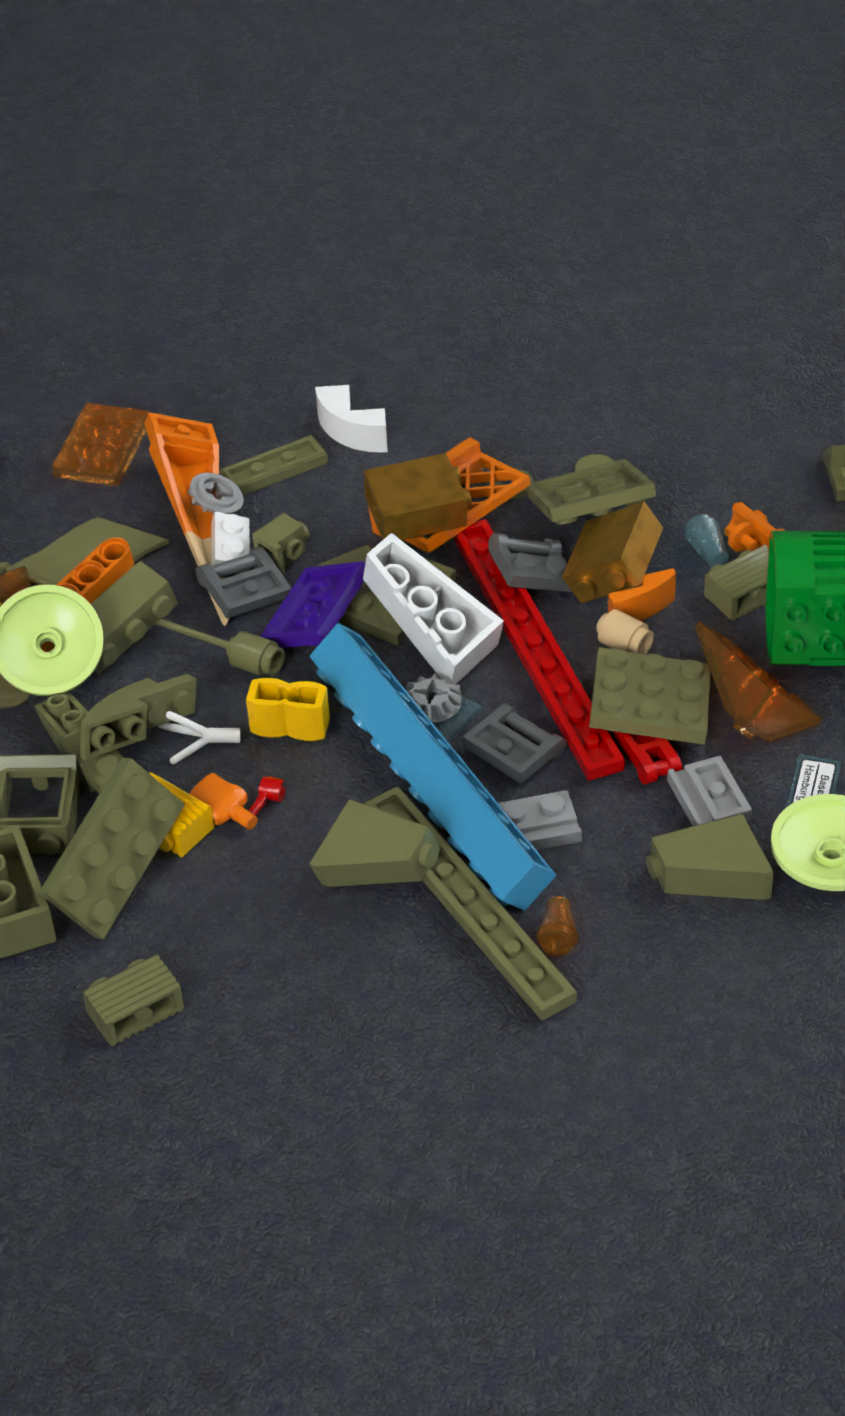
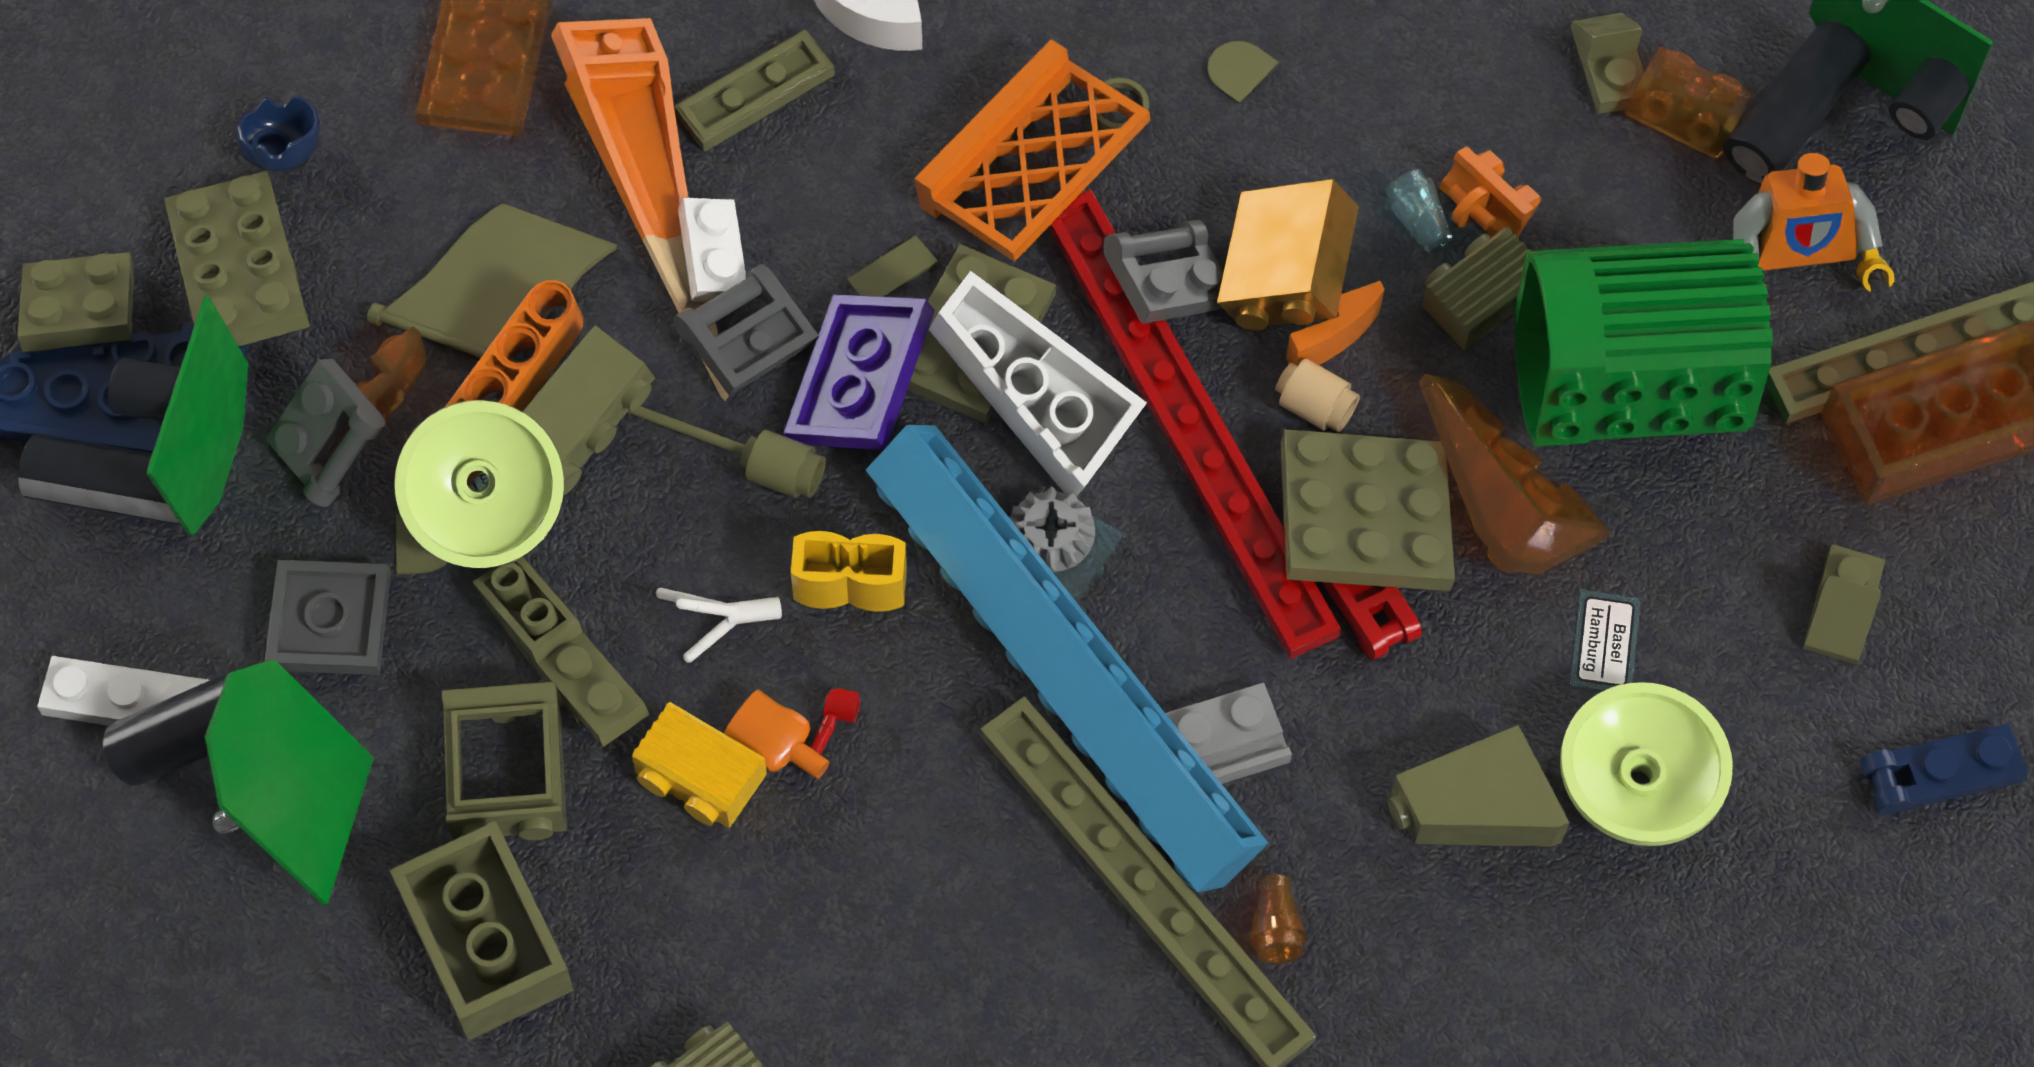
camera: 10 degrees left, 20 degrees up
olive plate [39,758,185,939] -> none
olive slope [80,674,197,760] -> none
light grey gear [188,473,244,515] -> none
olive brick [252,513,310,575] -> none
olive slope [309,799,441,887] -> none
pearl gold brick [364,453,472,540] -> none
dark grey plate [463,703,567,784] -> none
olive plate [526,459,656,525] -> none
light grey plate [667,755,752,826] -> none

